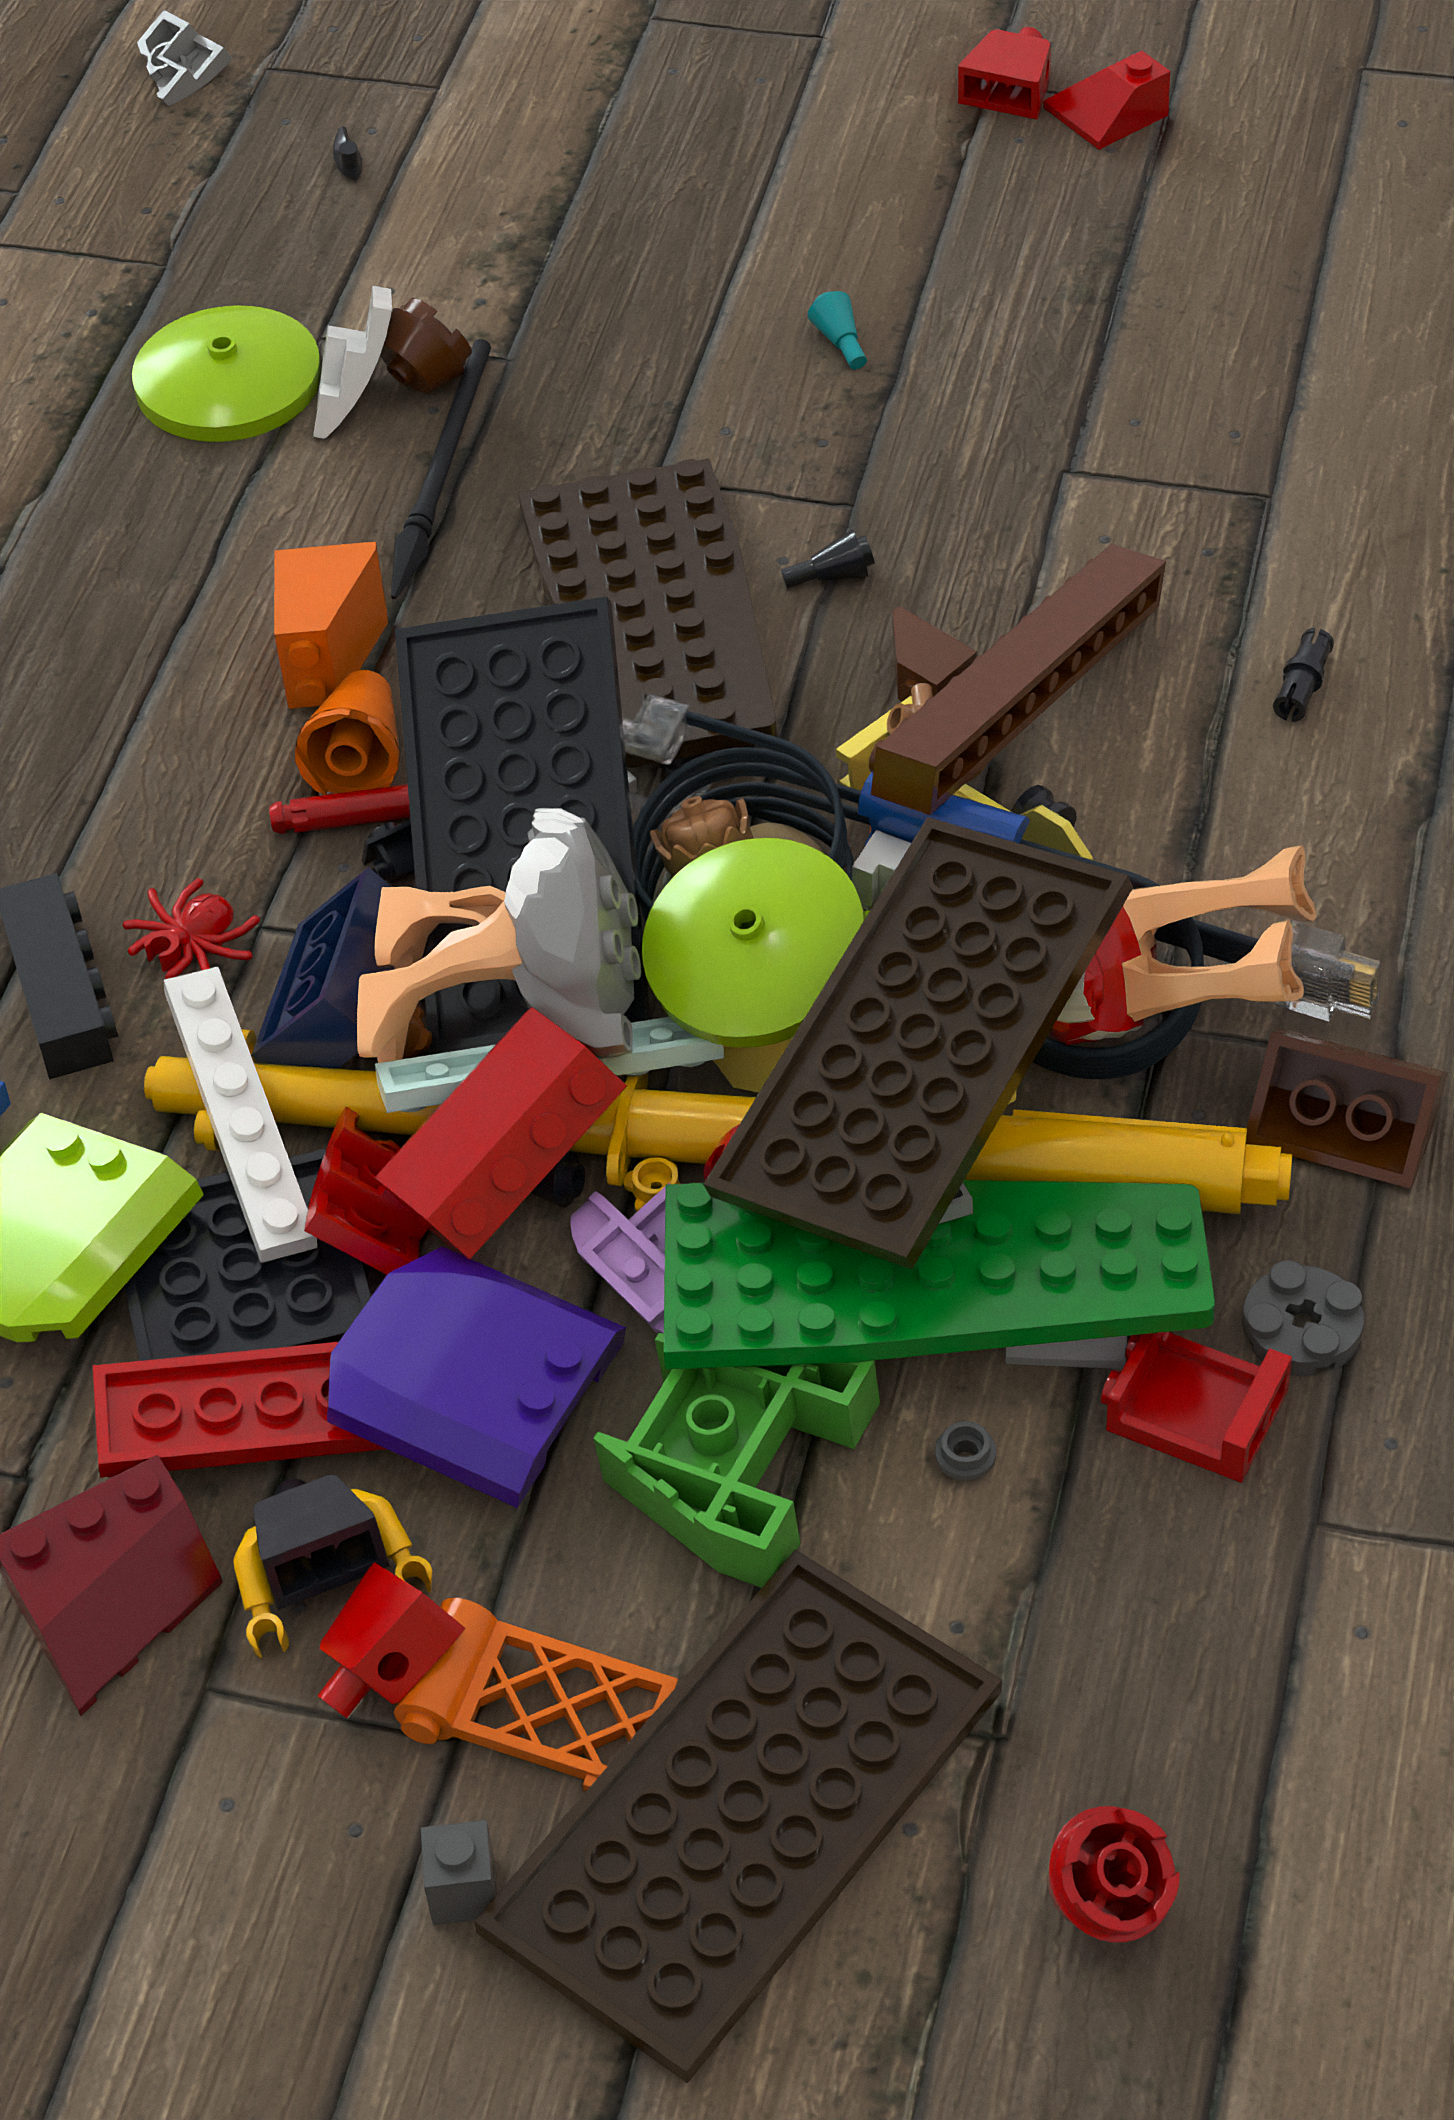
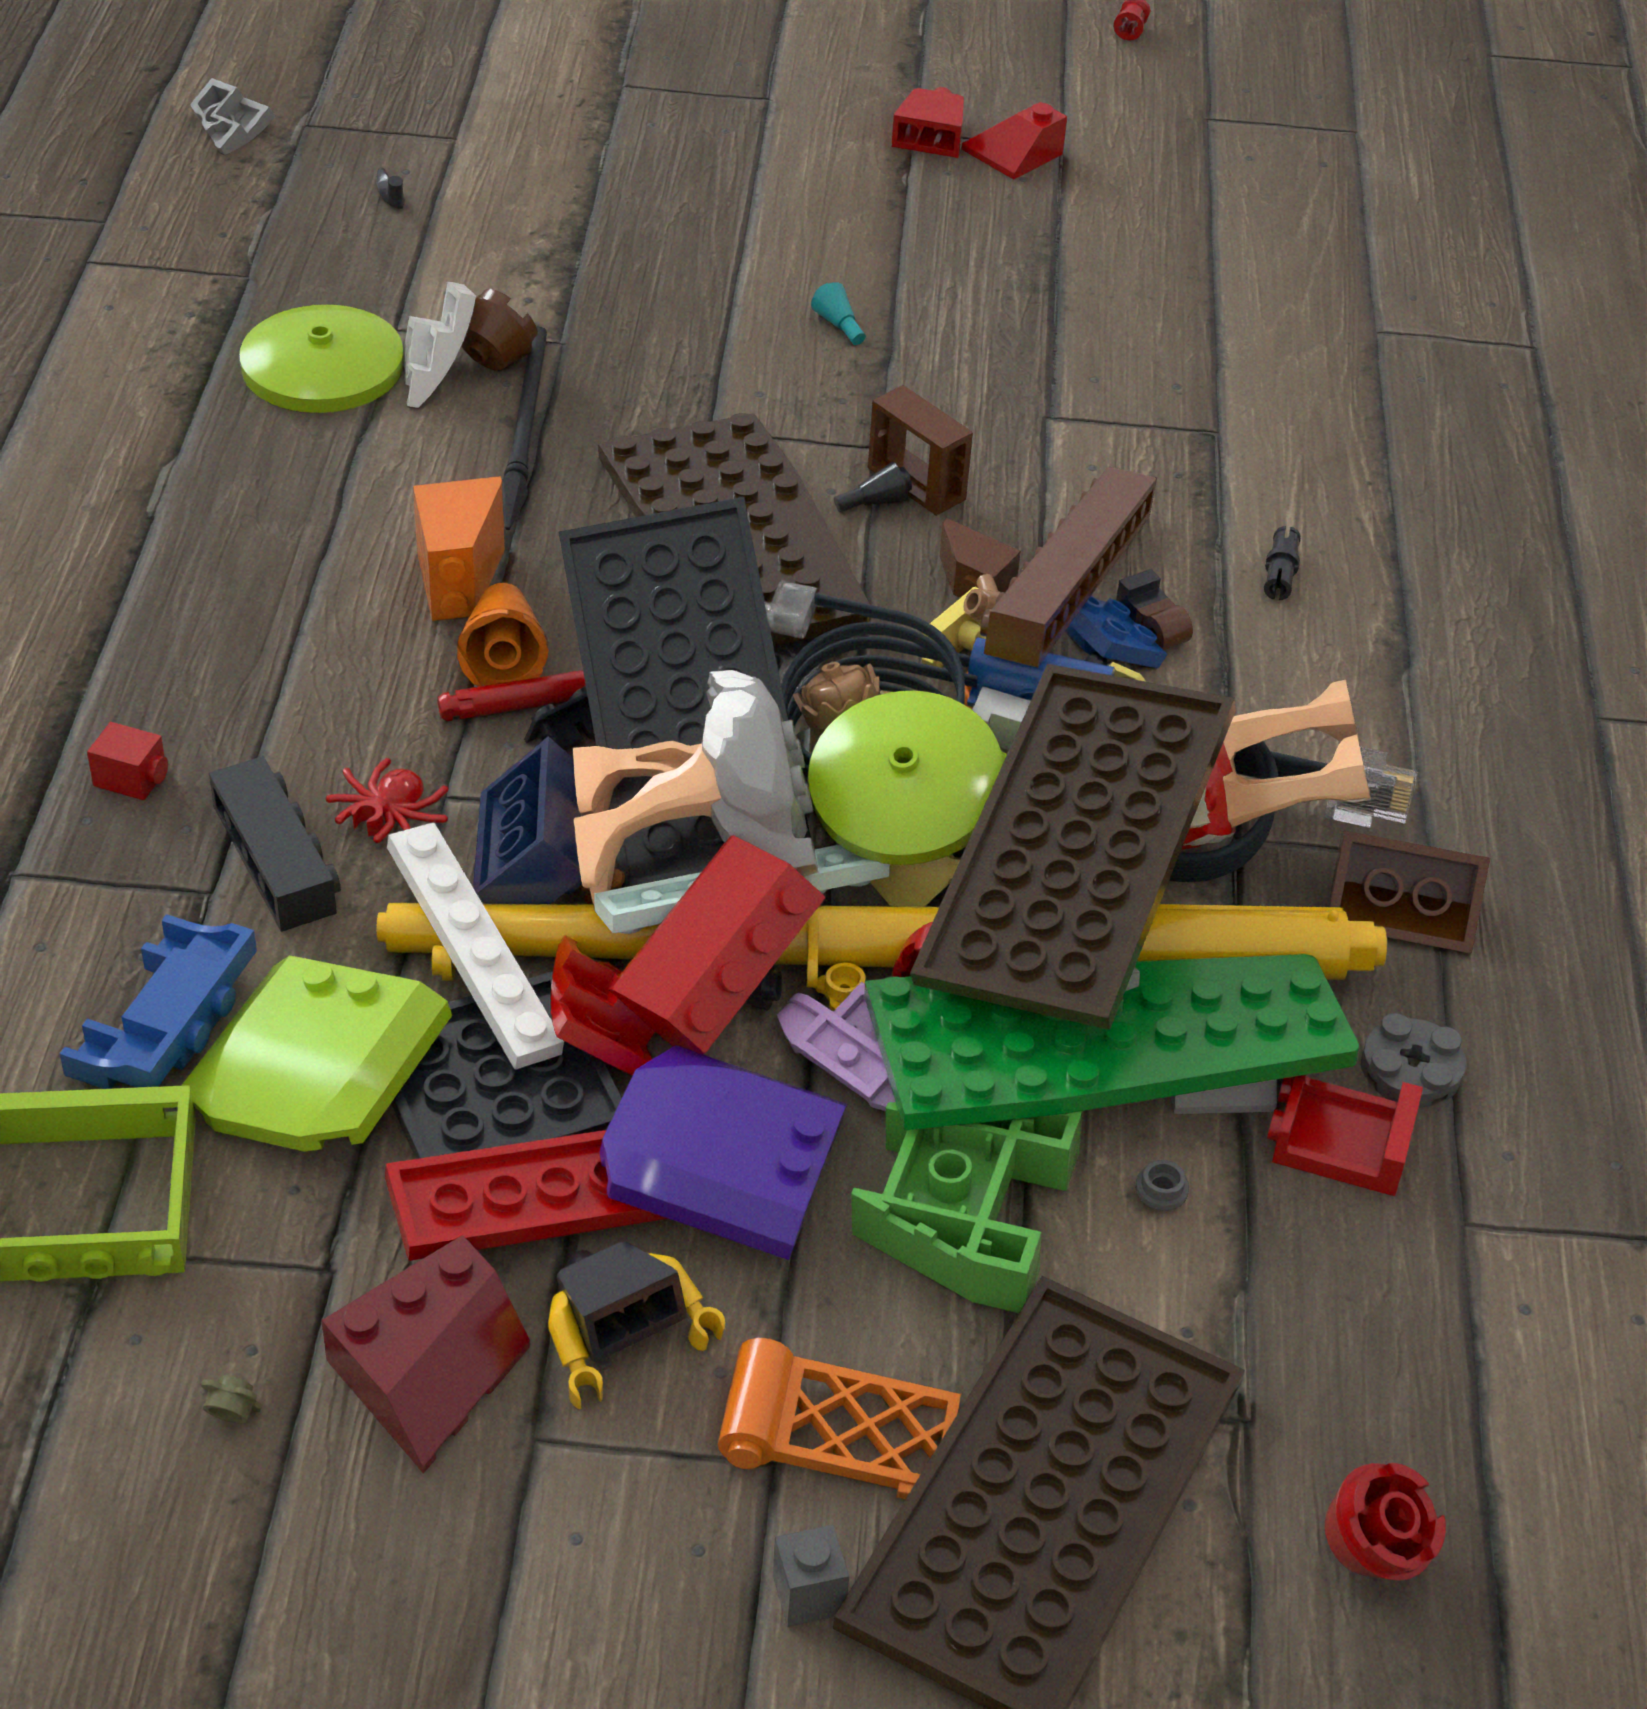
camera: 15 degrees left, 5 degrees down
red torso [317,1562,466,1719] -> none
none -> reddish brown window [868,385,973,516]
none -> blue plate [1065,596,1168,668]
none -> leg [1116,569,1193,650]

